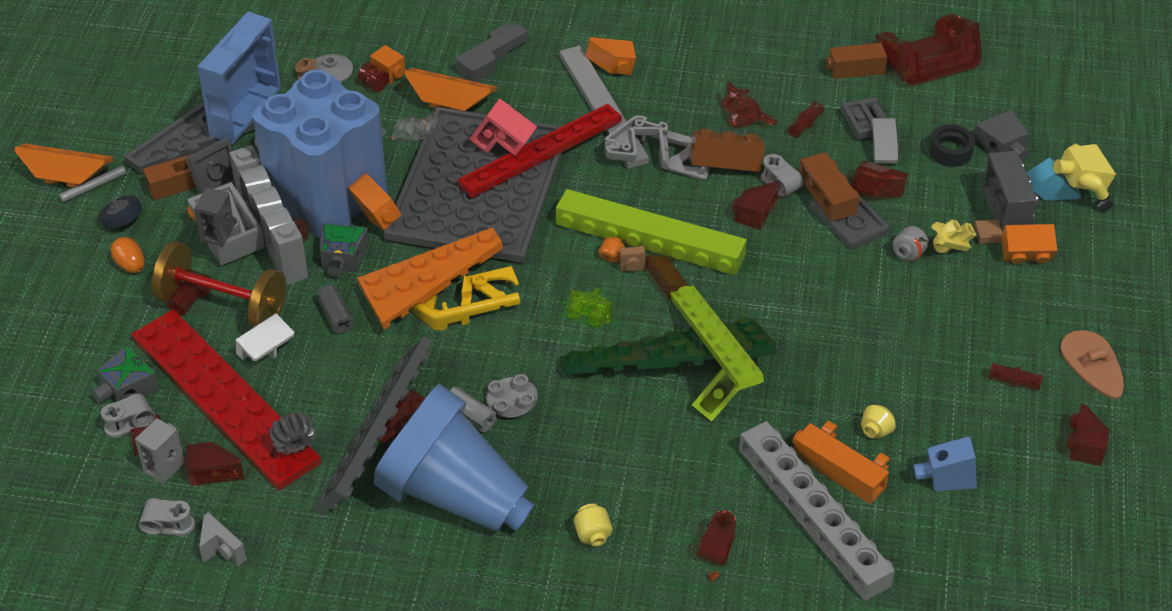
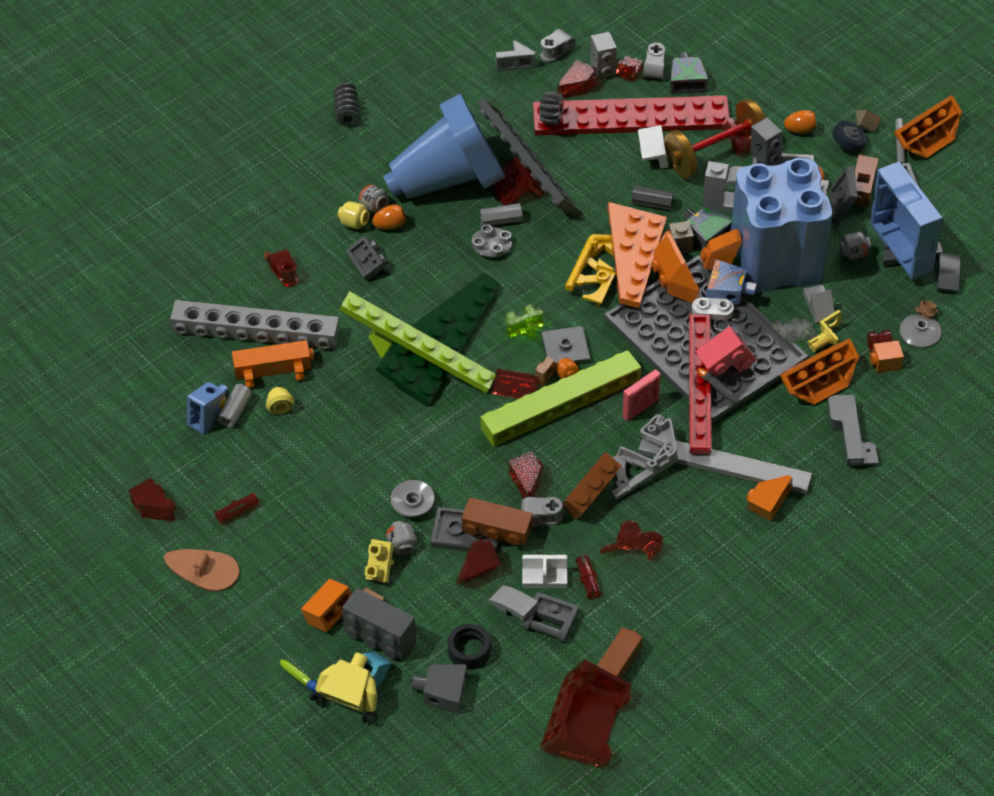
camera: 130 degrees right, 5 degrees up
none -> light grey axle [218,384,252,428]
none -> lime piece [280,659,317,692]
none -> dark grey bracket [346,235,391,281]
none -> light grey head [359,185,389,214]
none -> orange animal [372,205,406,230]
none -> light grey dish [391,480,435,517]
none -> white panel [522,555,567,588]
none -> plate [542,326,590,368]
none -> coral tile [622,369,661,421]
none -> orange wedge [651,230,700,303]
none -> dark tan brick [669,221,693,254]
none -> white plate [692,297,734,320]
none -> dark grey piece [698,368,739,404]
none -> medium blue torso [706,260,757,304]
none -> light yellow bracket [807,310,842,353]
none -> dark tan slope [856,110,881,133]

